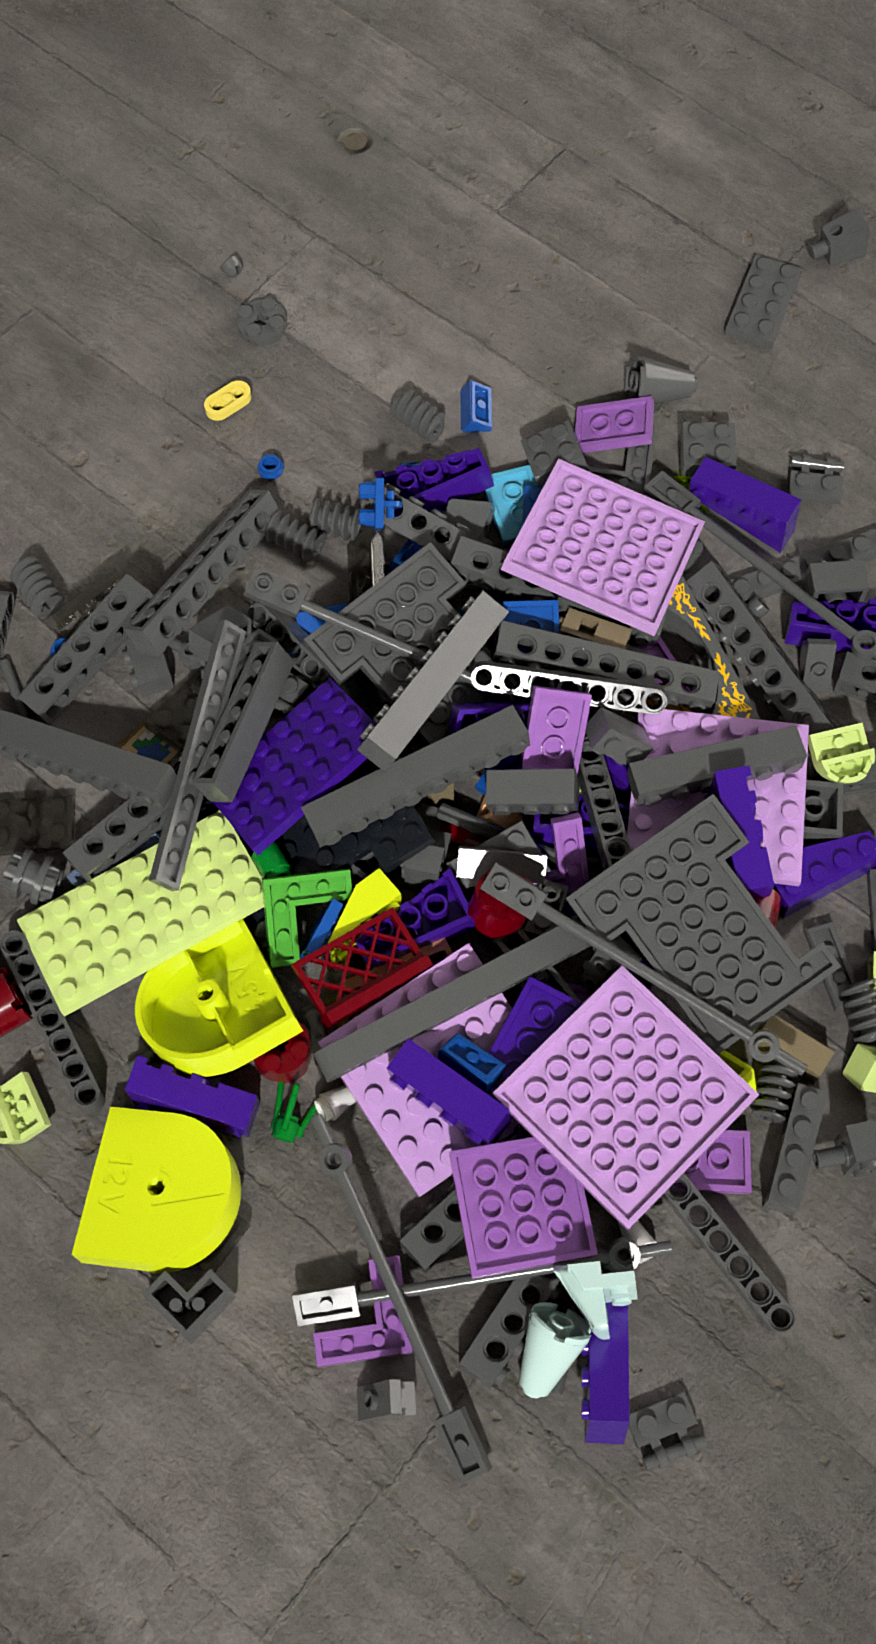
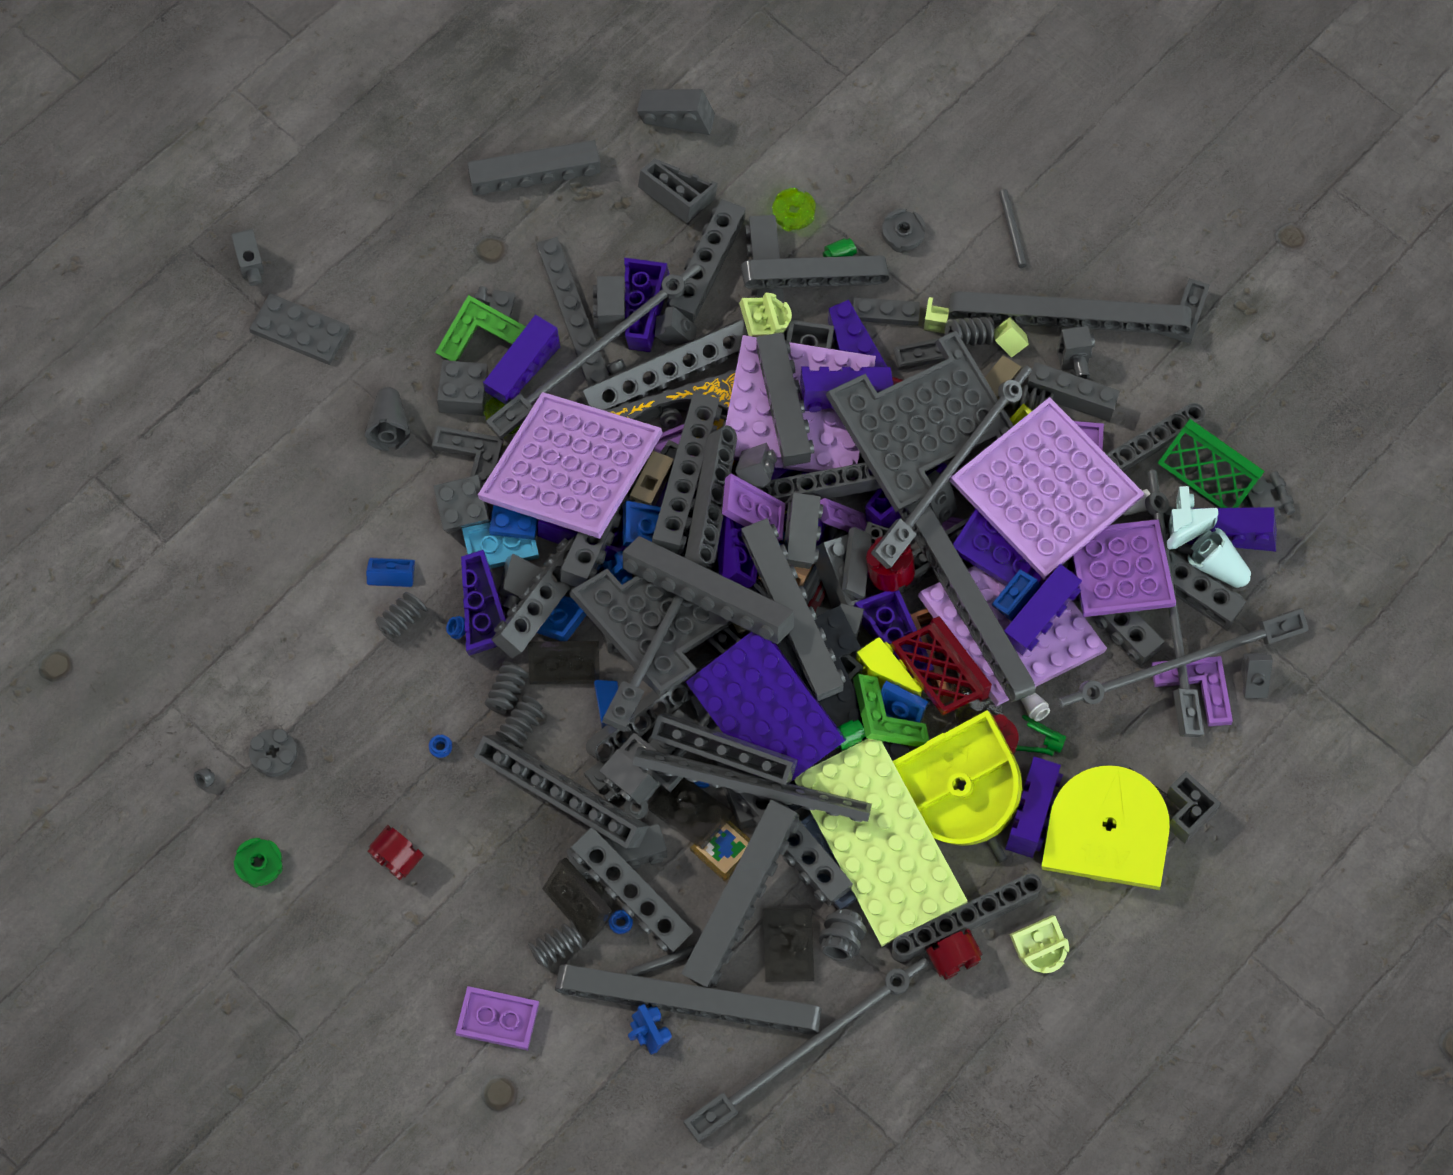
camera: 90 degrees left, 0 degrees up
light yellow plate [204,381,251,421] -> none
blue hips [358,478,402,531] -> none
medium lavender plate [575,396,654,453] -> none
none -> green plate [234,838,283,887]
none -> dark red brick [367,825,424,881]
none -> bright green plate [435,295,526,361]
none -> green fence [1158,419,1265,508]

